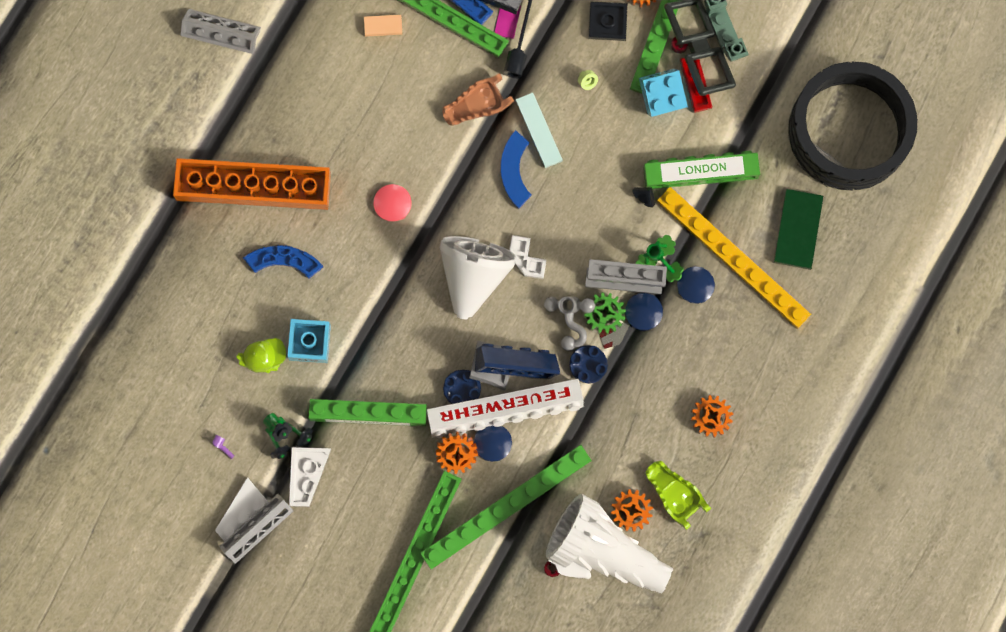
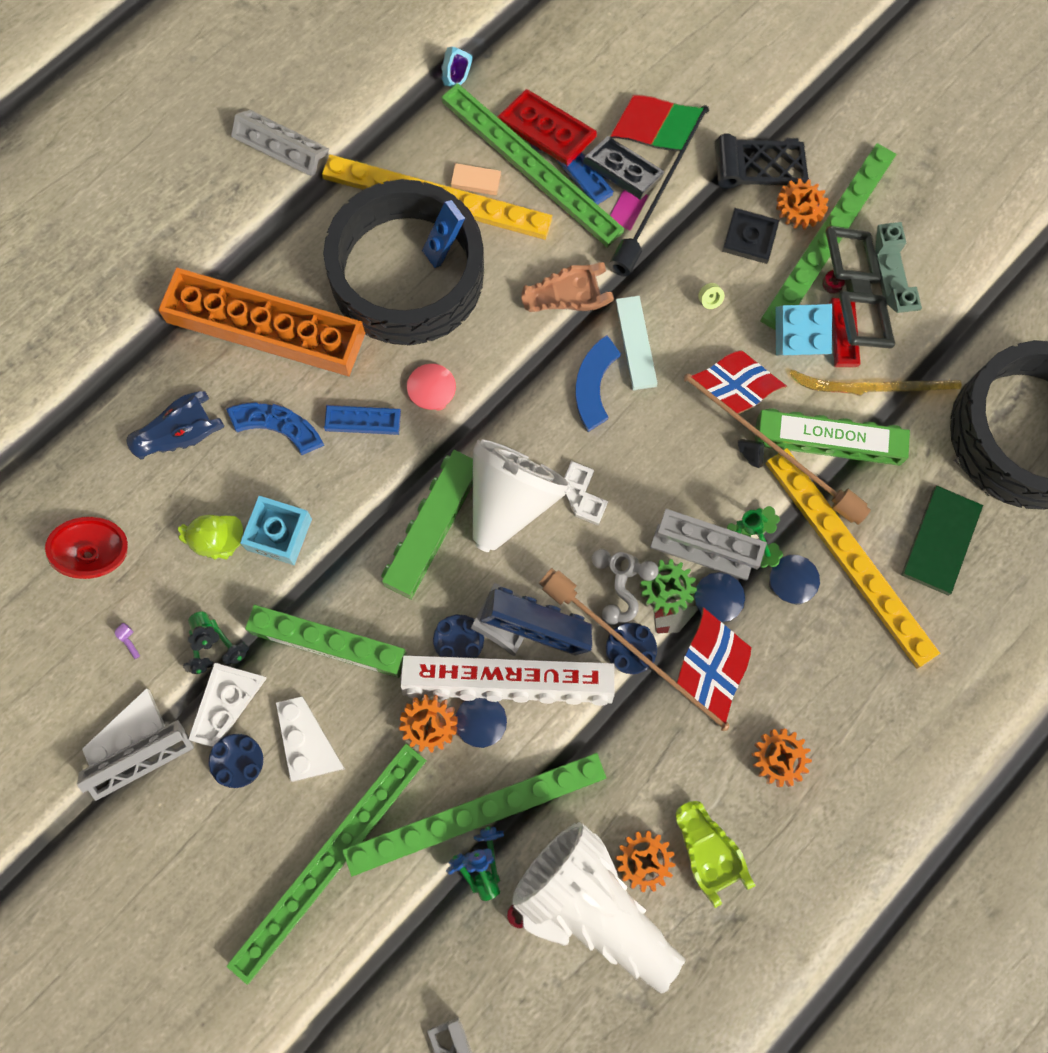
camera: 15 degrees right, 5 degrees down
none -> red dish [45,517,128,579]
none -> dark blue animal [126,391,225,460]
none -> dark blue dish [209,734,264,788]
none -> white wing [276,697,345,782]
none -> yellow plate [322,155,552,240]
none -> black tyre [323,179,484,346]
none -> blue plate [324,405,401,435]
none -> bright green brick [381,450,473,600]
none -> blue plate [422,200,465,268]
none -> plant [445,826,504,901]
none -> flag [539,568,752,731]
none -> flag [683,350,871,525]
none -> clear yellow piece [790,370,962,396]

